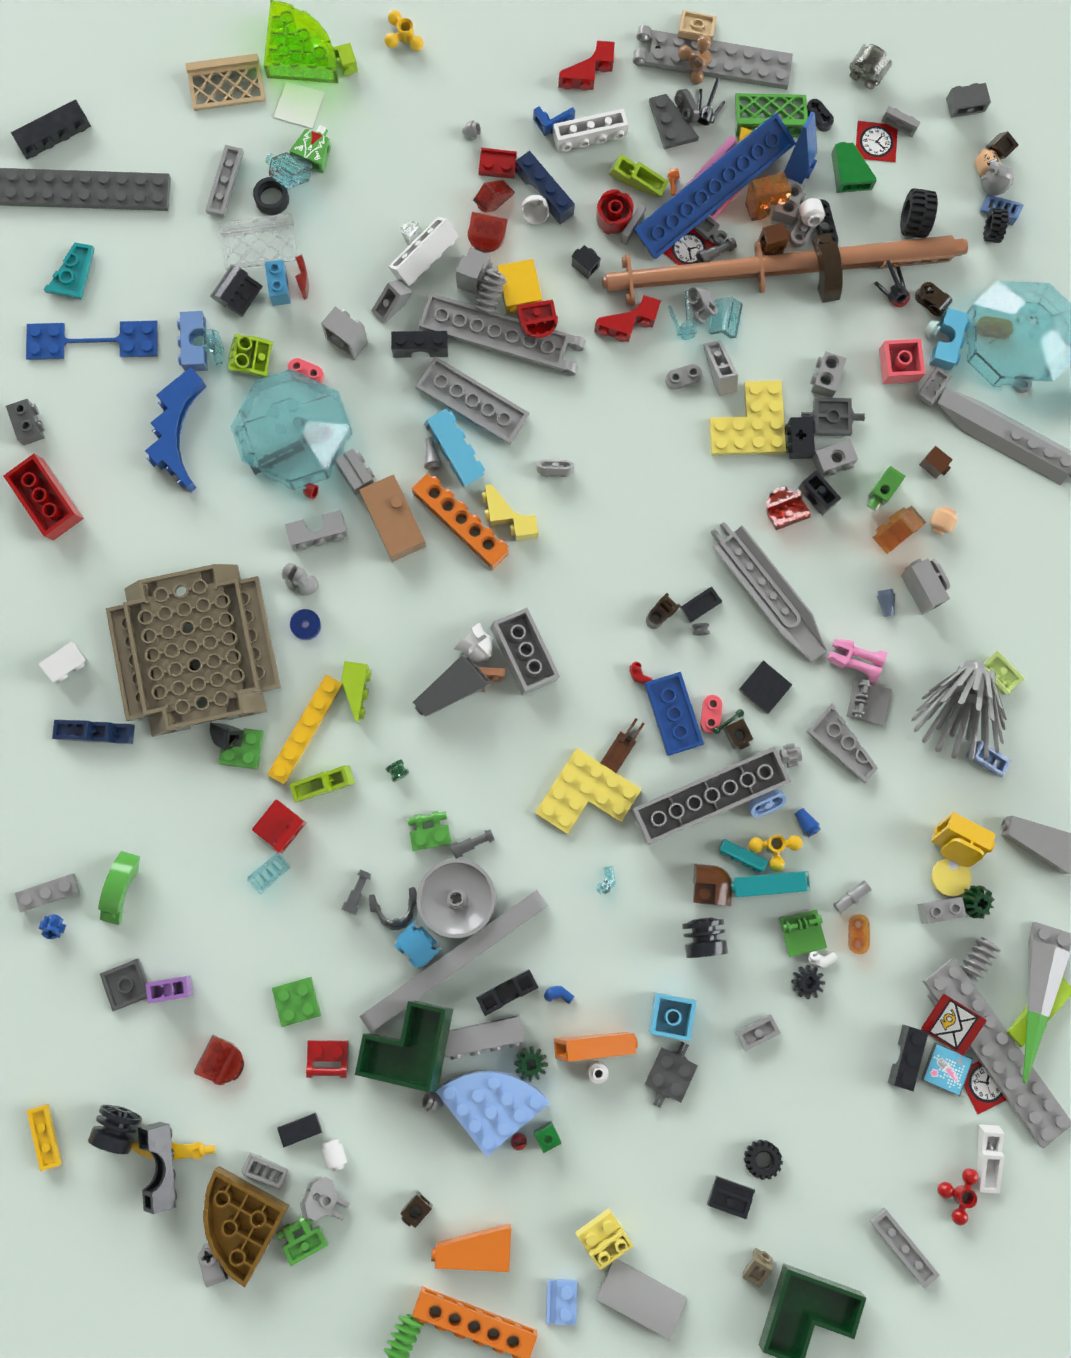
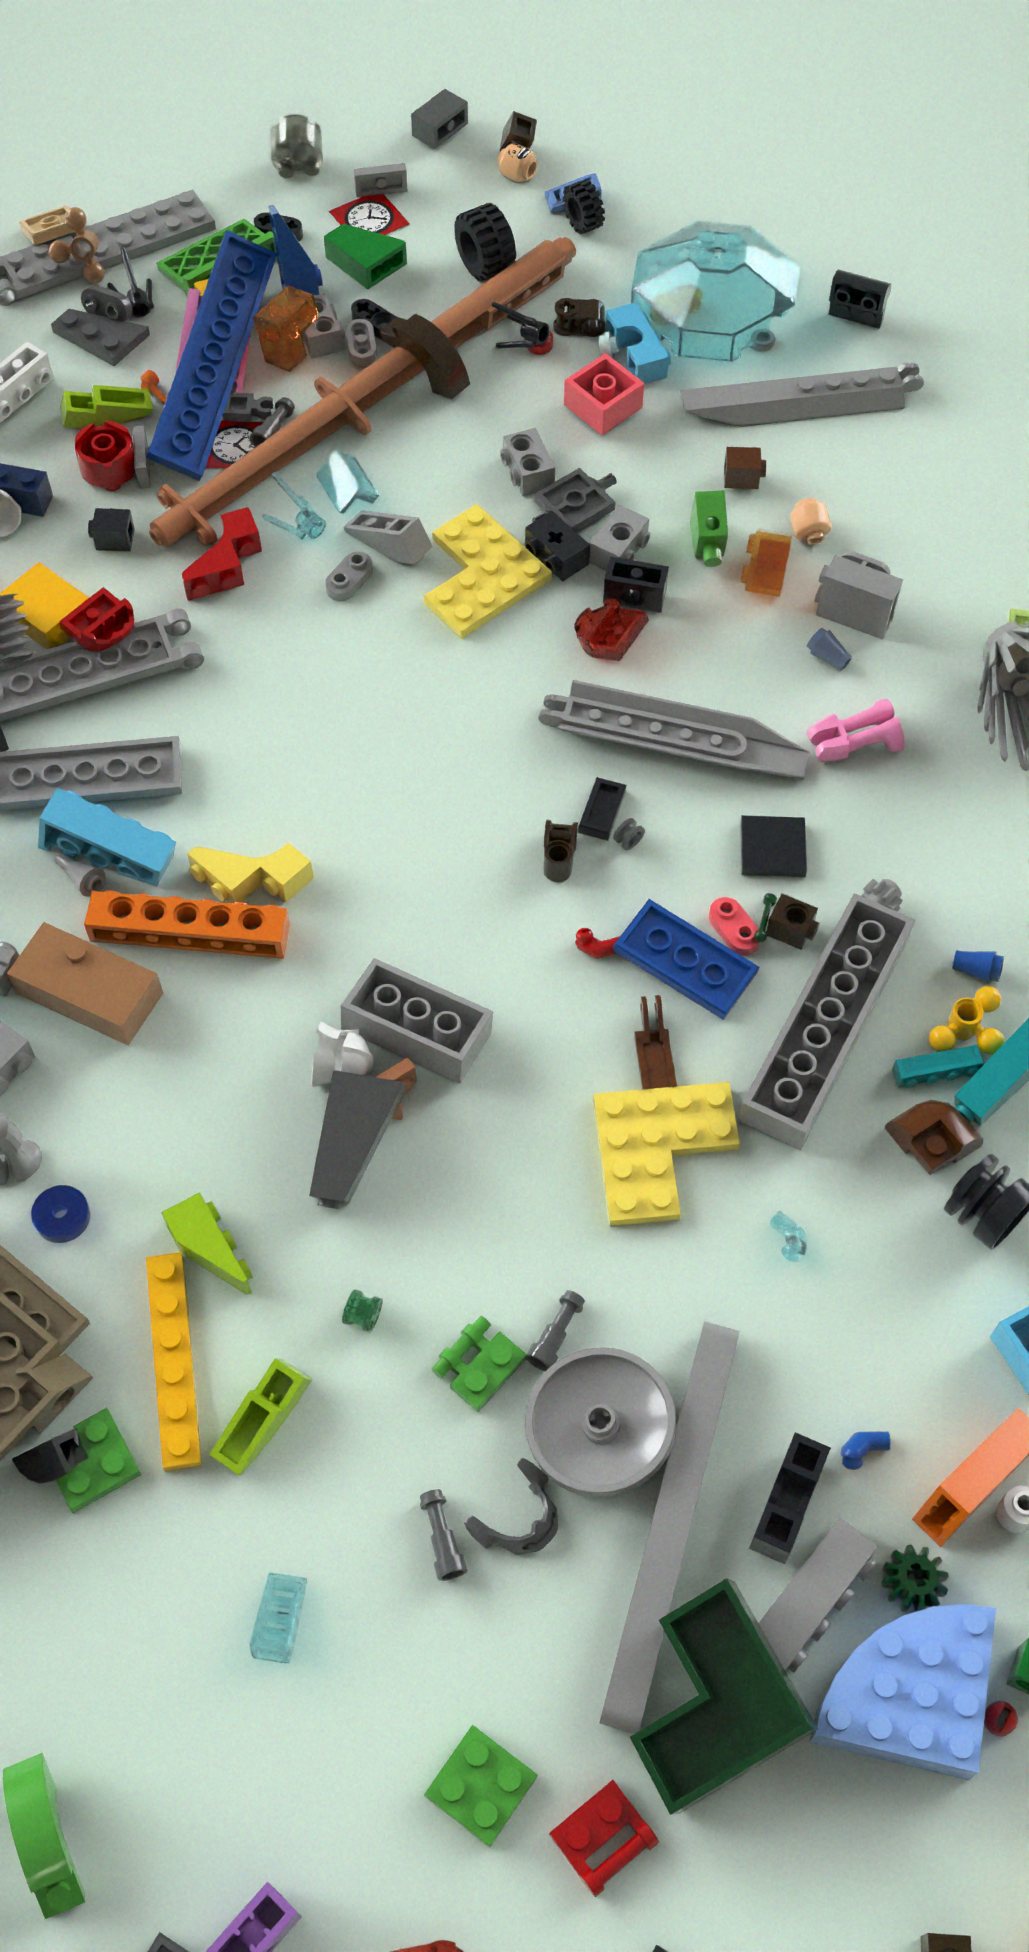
camera: 30 degrees left, 20 degrees down
red bracket [252,799,307,854] -> none
dark azure brick [395,921,441,968] -> none
light grey plate [422,1092,444,1112] -> none
light grey plate [537,460,574,477] -> none
light grey piece [686,287,718,324] -> none
light blue plate [748,790,786,818] -> none
reddish brown brick [757,222,790,256] -> none
white head [799,198,825,227] -> none
light grey wing [806,703,878,783] -> none
light grey hinge [847,680,892,726] -> none
light grey plate [915,366,952,407] -> none
light grey cap [981,161,1014,196] -> none

